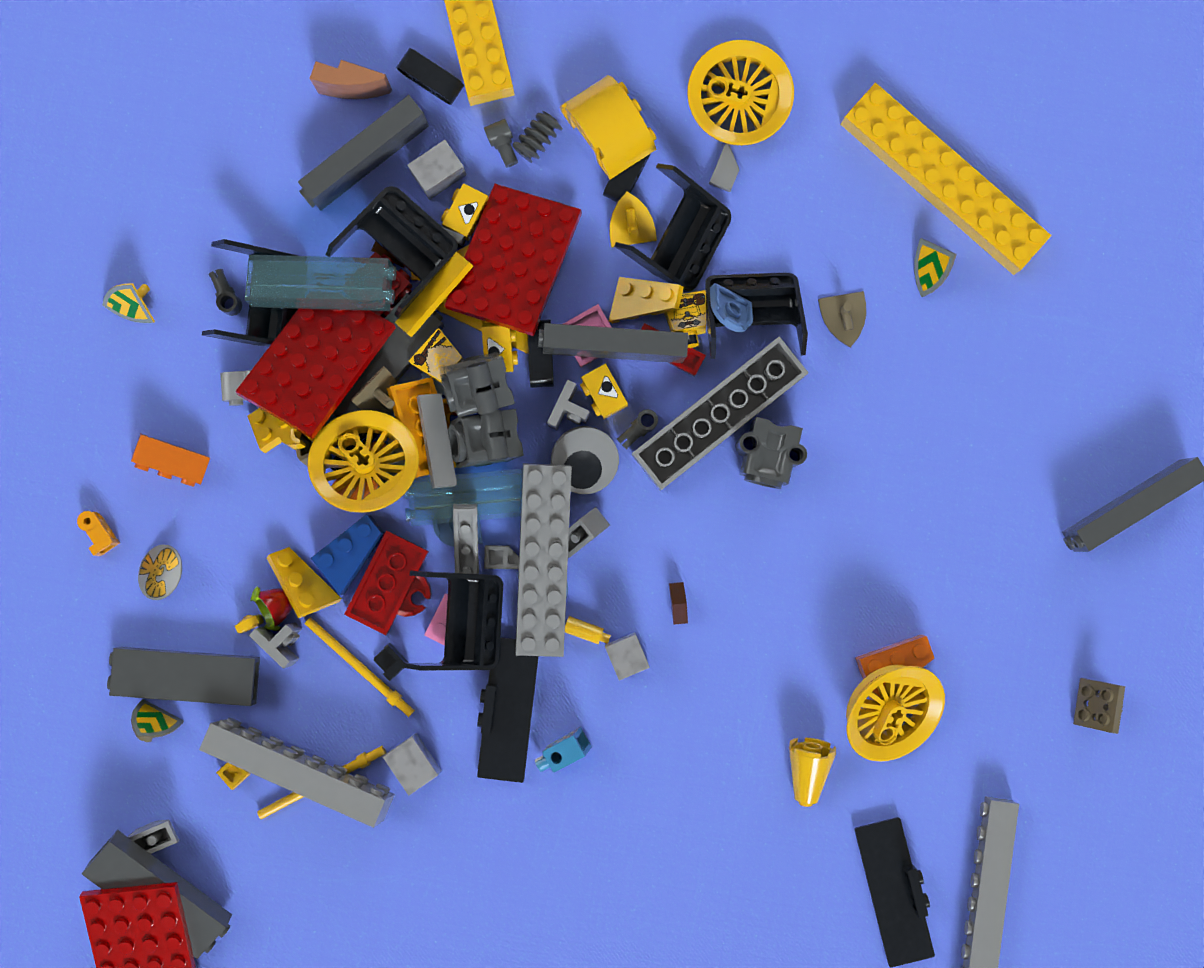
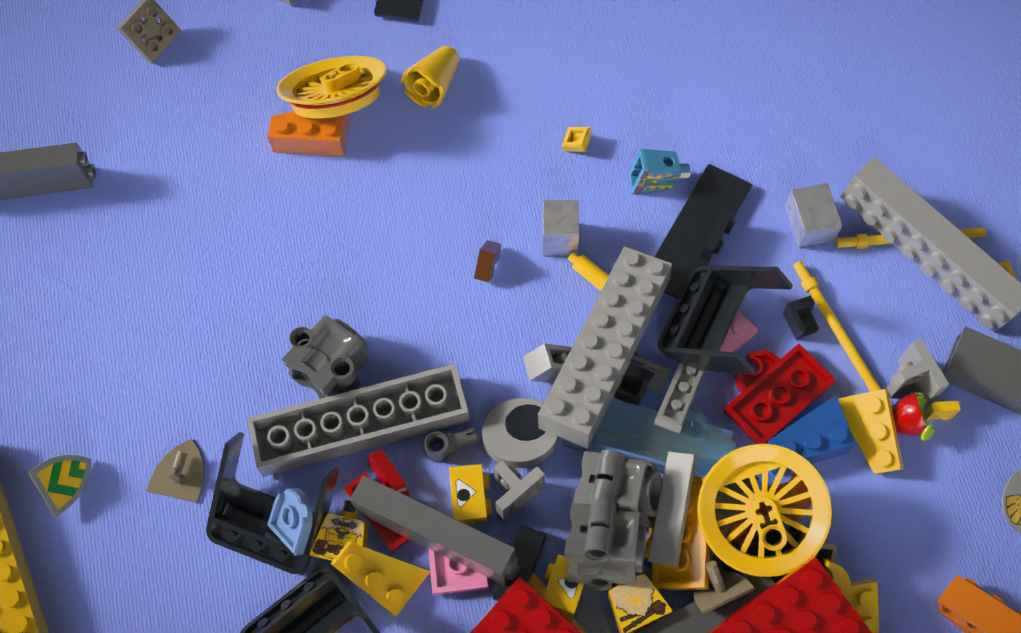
camera: 155 degrees left, 20 degrees down
none -> red piece [367,449,409,497]
none -> yellow tile [561,127,593,152]
none -> black panel [614,363,655,408]

